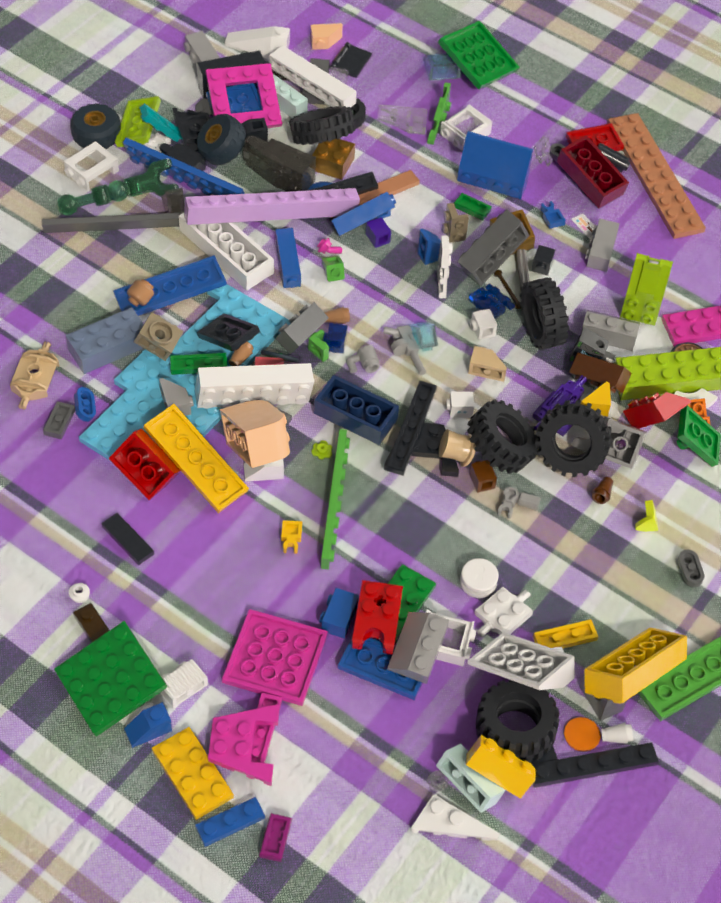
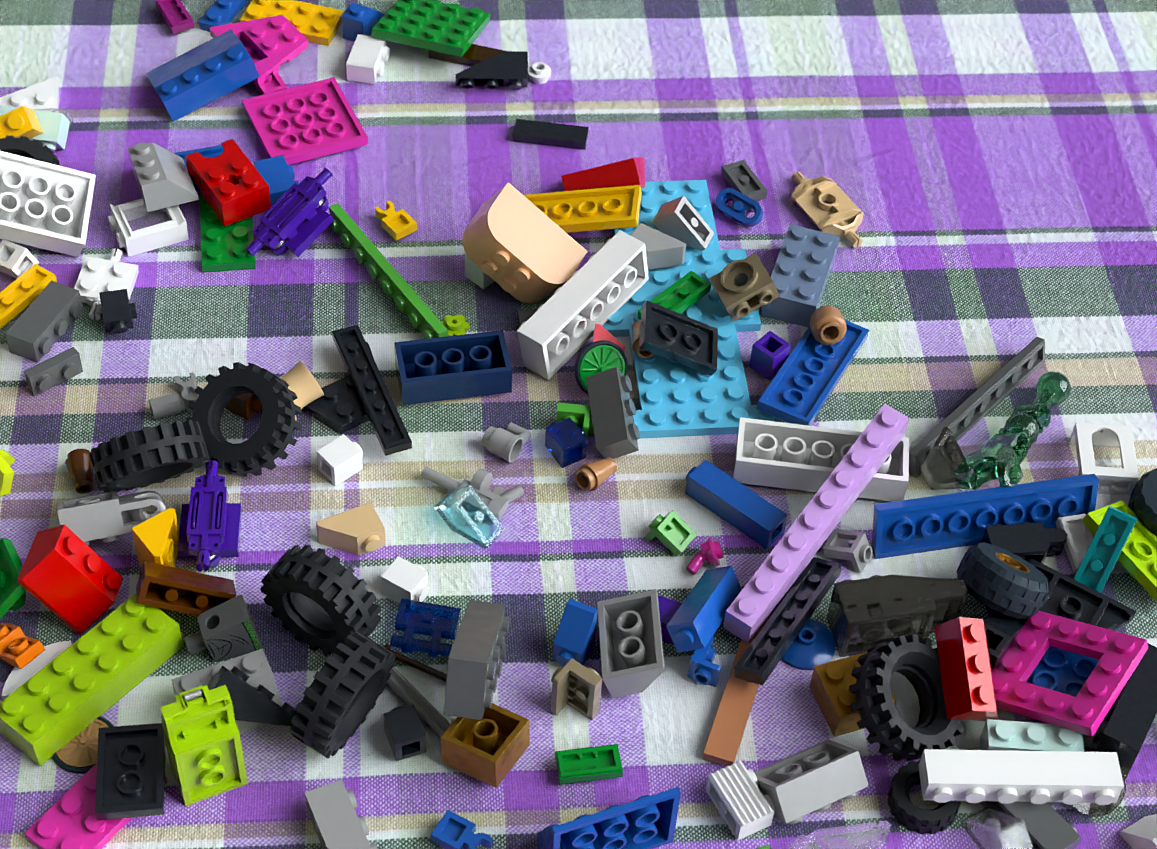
camera: 140 degrees right, 5 degrees down
white wing [437,236,452,298] -> none
white head [460,558,499,598] -> none
none -> dark grey brick [5,280,83,363]
none -> dark grey plate [24,347,83,396]
none -> black plate [95,723,166,820]
none -> black brick [99,289,137,334]
none -> blue slope [146,29,260,122]
none -> black slope [208,666,297,727]
none -> dark purple piece [245,168,334,257]
none -> black tyre [290,631,395,758]
none -> black slope [455,51,528,90]
none -> light grey slope [597,590,665,698]
none -> light grey slope [652,195,714,251]
none -> white brick [706,761,775,841]
none -> dark purple brick [749,331,791,381]
none -> slope [754,739,869,824]
none -> red slope [934,617,999,721]

